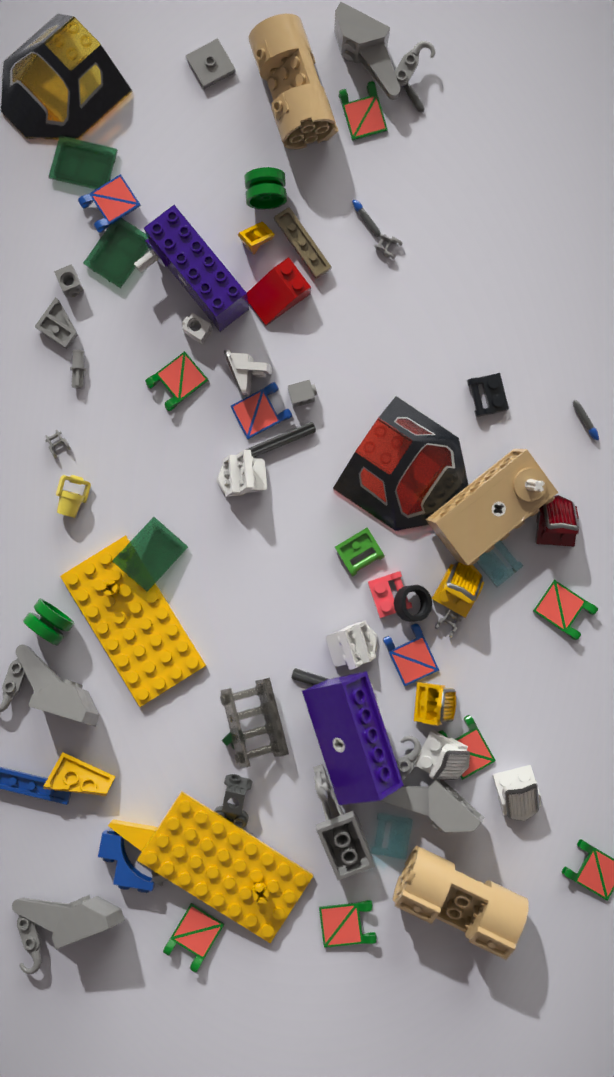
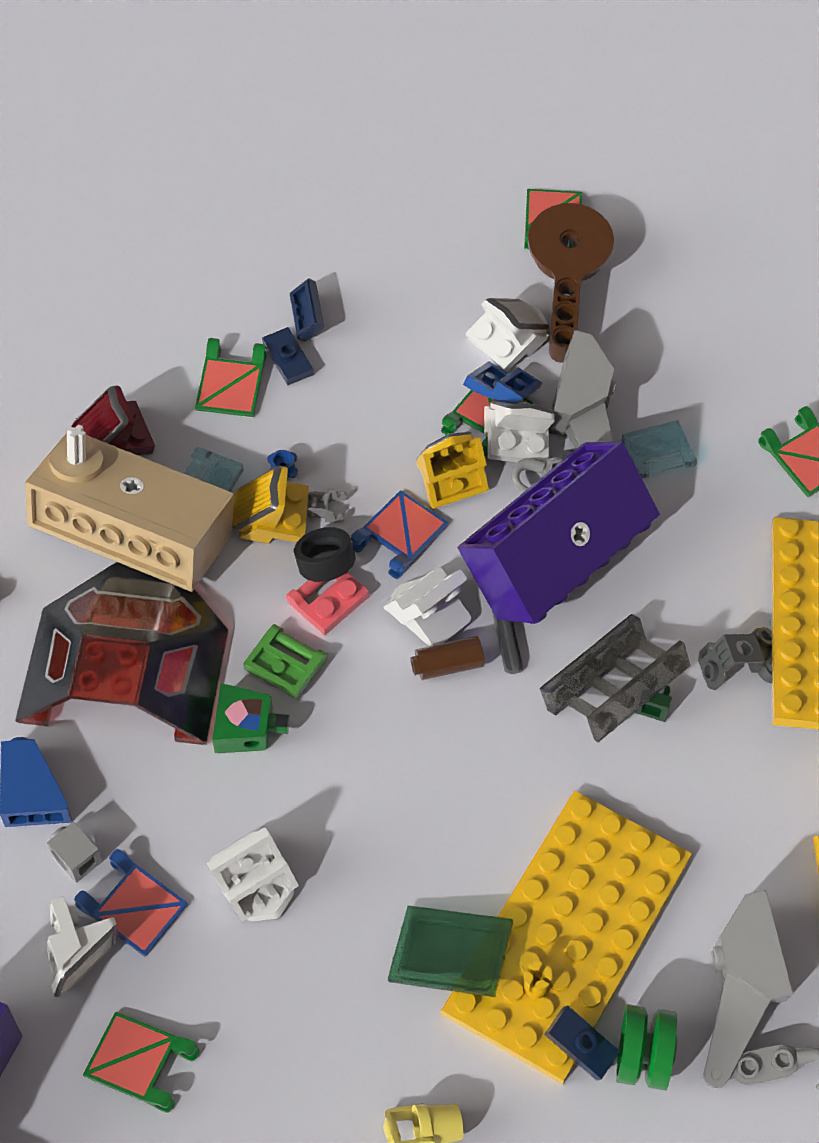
camera: 115 degrees left, 25 degrees down
white brick [182,313,213,345] -> none
dark grey axle [245,422,316,458] -> none
light grey slope [313,764,375,880] -> none
tan cylinder [393,846,529,960] -> none
none -> blue slope [0,737,72,827]
none -> green torso [212,684,290,753]
none -> dark blue plate [262,327,314,386]
none -> blue plate [267,450,298,478]
none -> dark blue plate [289,278,324,342]
none -> reddish brown brick [410,636,485,680]
none -> blue slope [463,361,542,402]
none -> reddish brown beam [528,203,614,363]
none -> dark blue plate [544,1006,620,1080]

